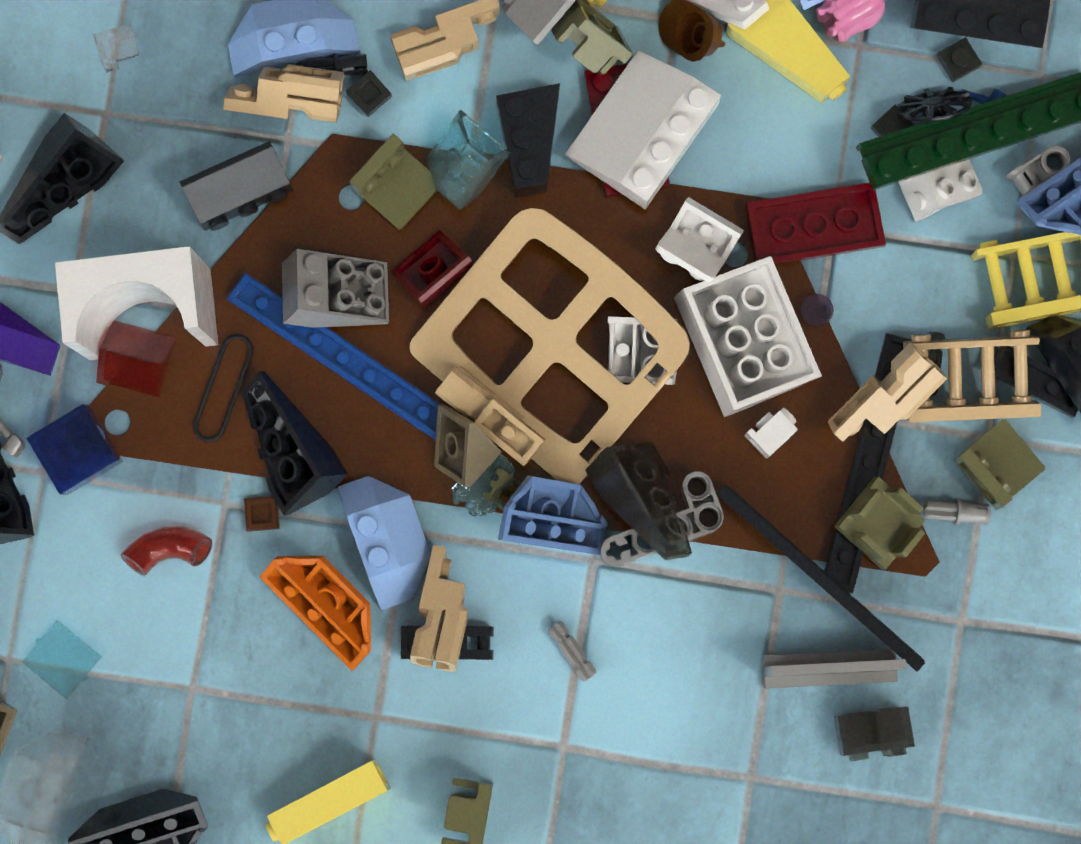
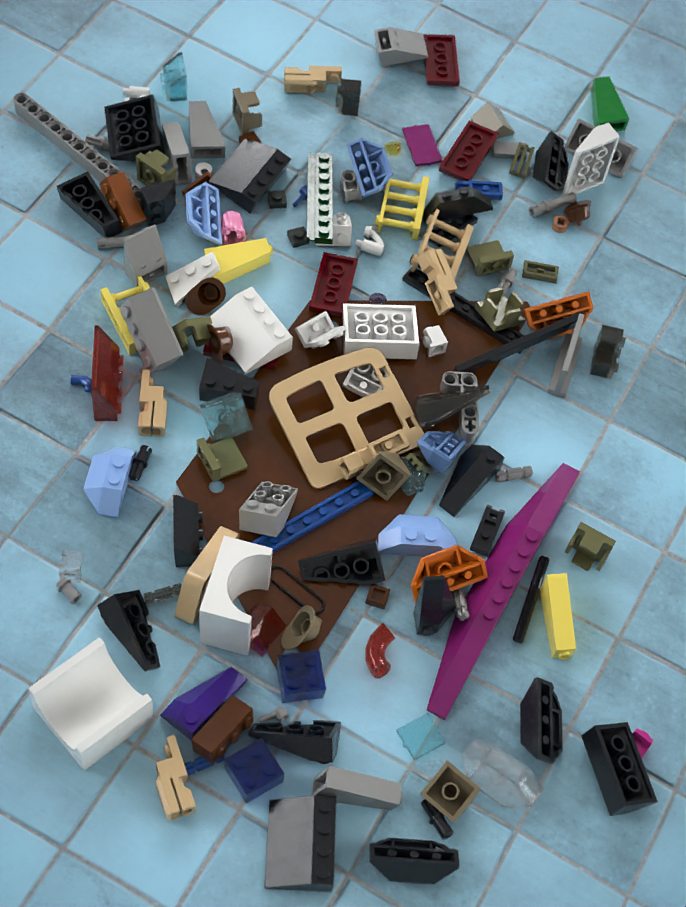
camera: 75 degrees left, 25 degrees down
tan plate [223,64,344,123] -> none
pearl dark grey plate [346,70,392,117] -> none
dark red slope [390,230,472,310] -> none
tan plate [410,545,468,672] -> none
black wheel [898,87,972,122] -> none
none -> light grey pin [56,578,82,604]
none -> clear smoke axle [144,583,182,605]
none -> tan beam [174,526,240,625]
none -> reddish brown piece [207,324,233,364]
none -> dark tan piece [281,605,322,650]
none -> white plant [355,226,385,257]
none -> black wedge [413,575,456,636]
none -> magenta wedge [426,463,580,720]
none -> black wedge [439,444,505,517]
none -> light grey axle [453,588,469,621]
none -> black axle [513,555,550,643]
none -> olive tile [522,260,559,284]
none -> orange wedge [524,291,594,340]

